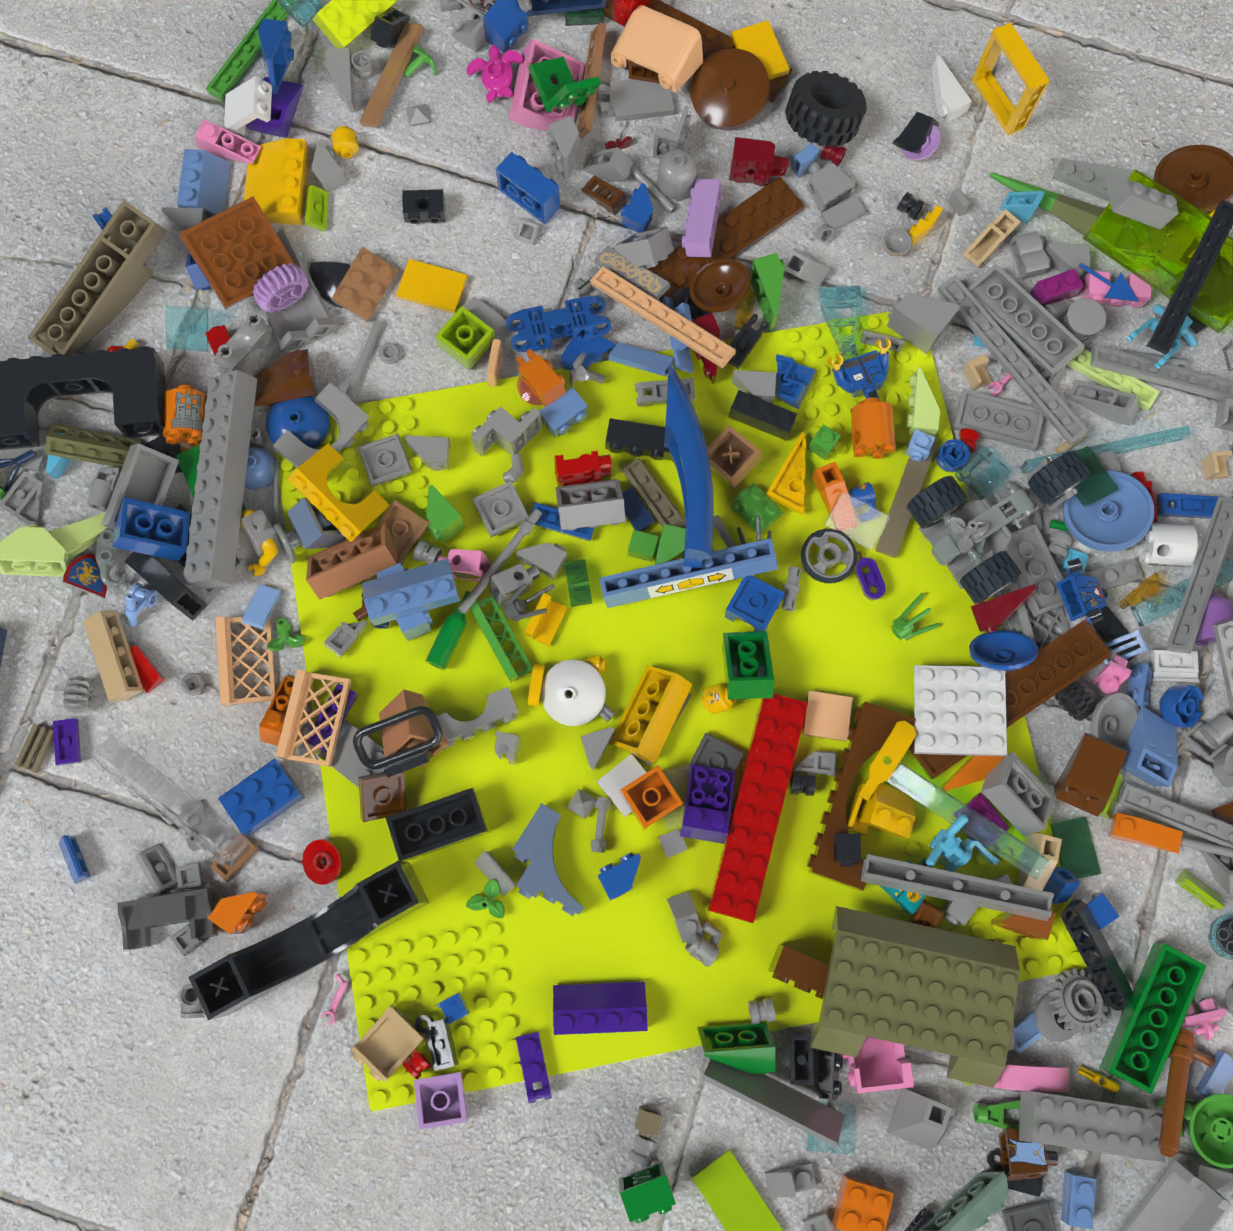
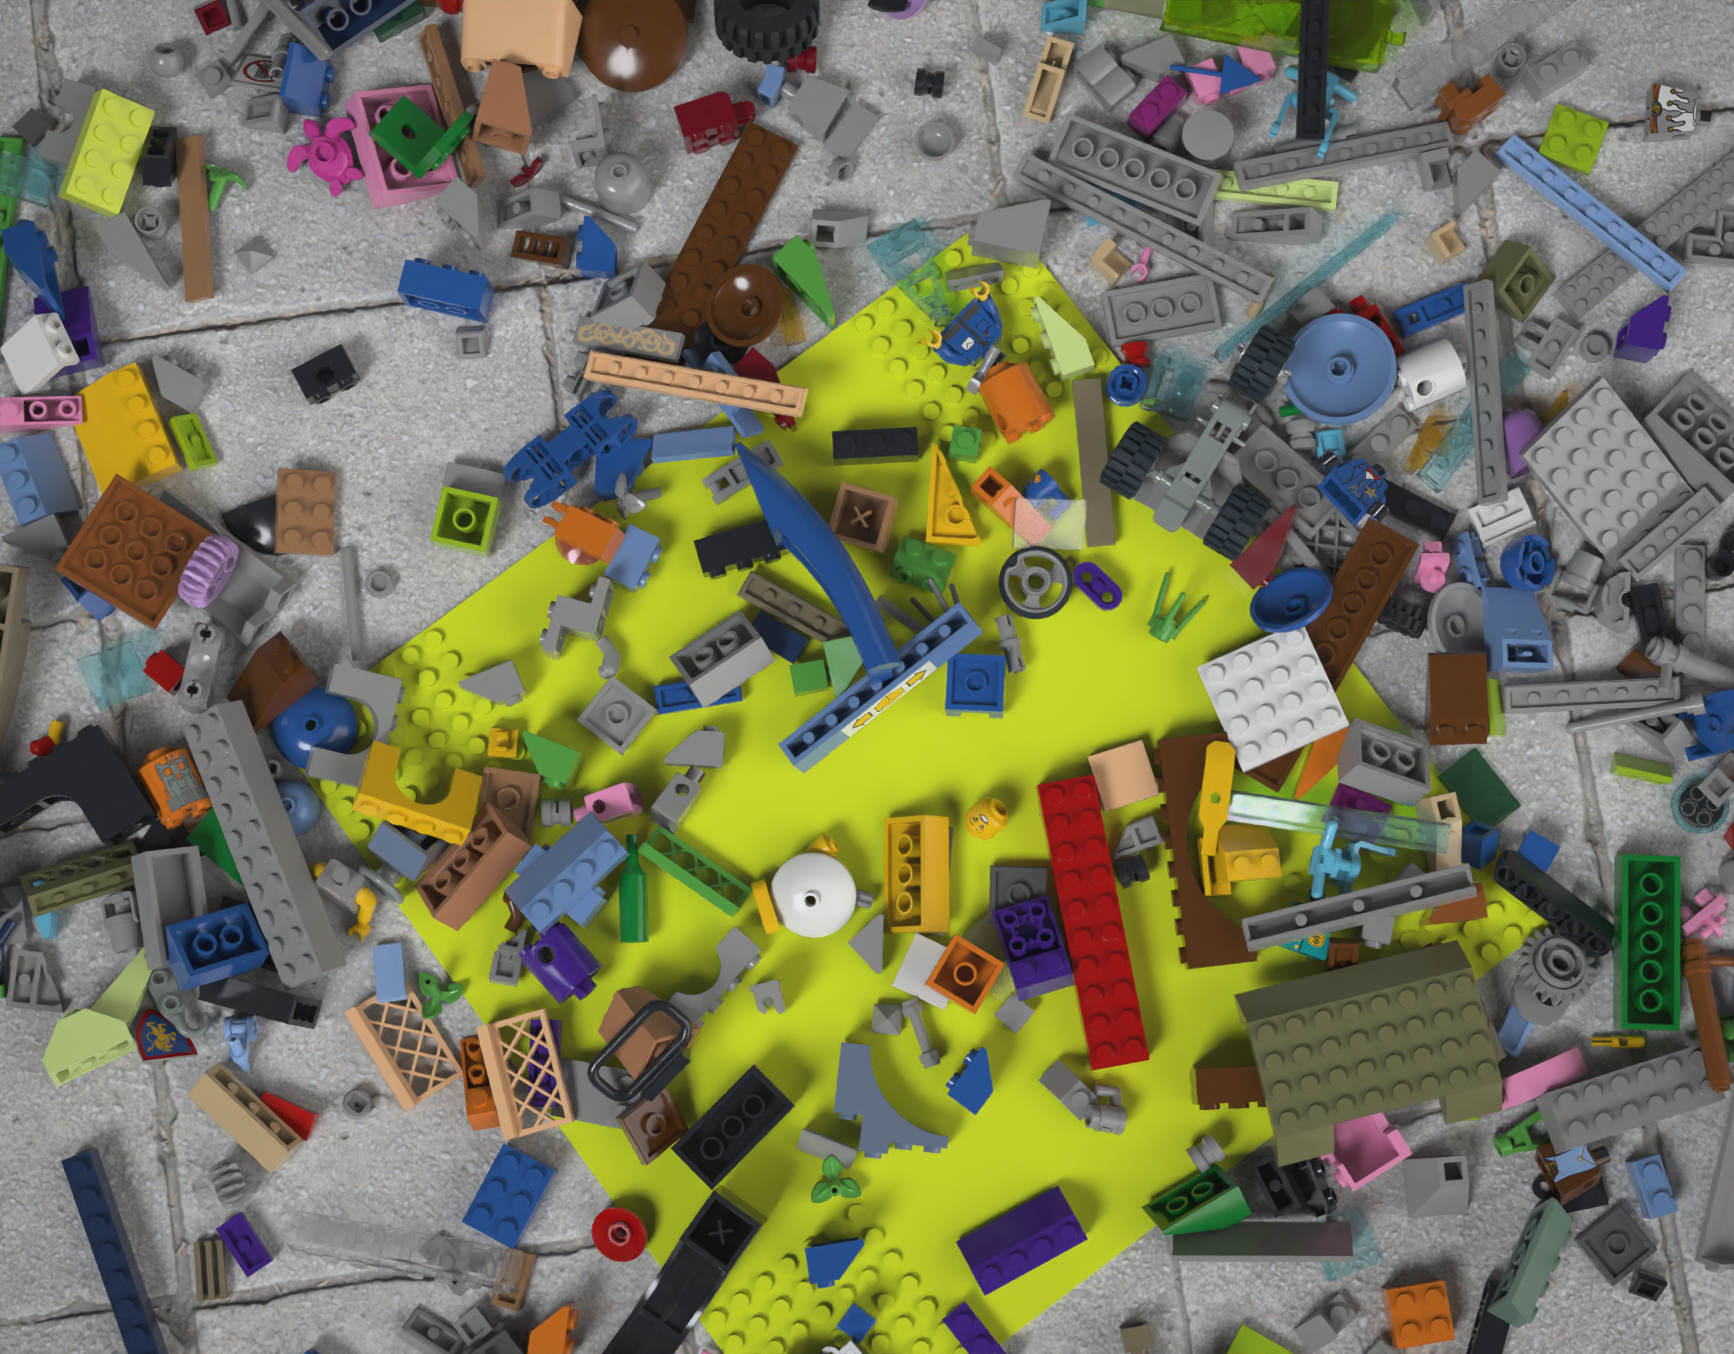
camera: 20 degrees left, 5 degrees up
light grey axle [273,459,280,528] -> none
yellow head [331,126,359,159] -> none
light grey tile [358,433,412,487] -> none
yellow tile [396,259,468,314] -> none
light grey bar [458,509,542,614] -> none
light nougat tile [486,339,503,386] -> none
dark grey plant [504,583,555,622] -> none
yellow panel [525,593,568,646] -> none
red hips [555,451,612,487] -> none
clear green slope [564,559,592,607] -> none
lavender brick [682,179,722,257] -> none
green brick [722,631,774,700] -> none
black hinge [728,313,769,369] -> none
light grey slope [732,370,776,404] -> none
blue slope [776,354,816,409] -> none
black brick [833,833,861,867] -> none
light blue bracket [904,429,935,462] -> none
yellow slope [908,205,943,246] -> none
light grey plant [950,517,989,553] -> none
clear green piece [1073,446,1119,507] -> none
medium blue tile [1104,629,1149,665] -> none
orange slope [1109,813,1183,854] -> none
none -> nougat slope [472,58,532,156]
none -> yellow tile [488,728,520,759]
none -> dark purple cylinder [518,921,603,1004]
none -> blue slope [805,1236,865,1288]
none -> light grey bar [966,344,1001,395]

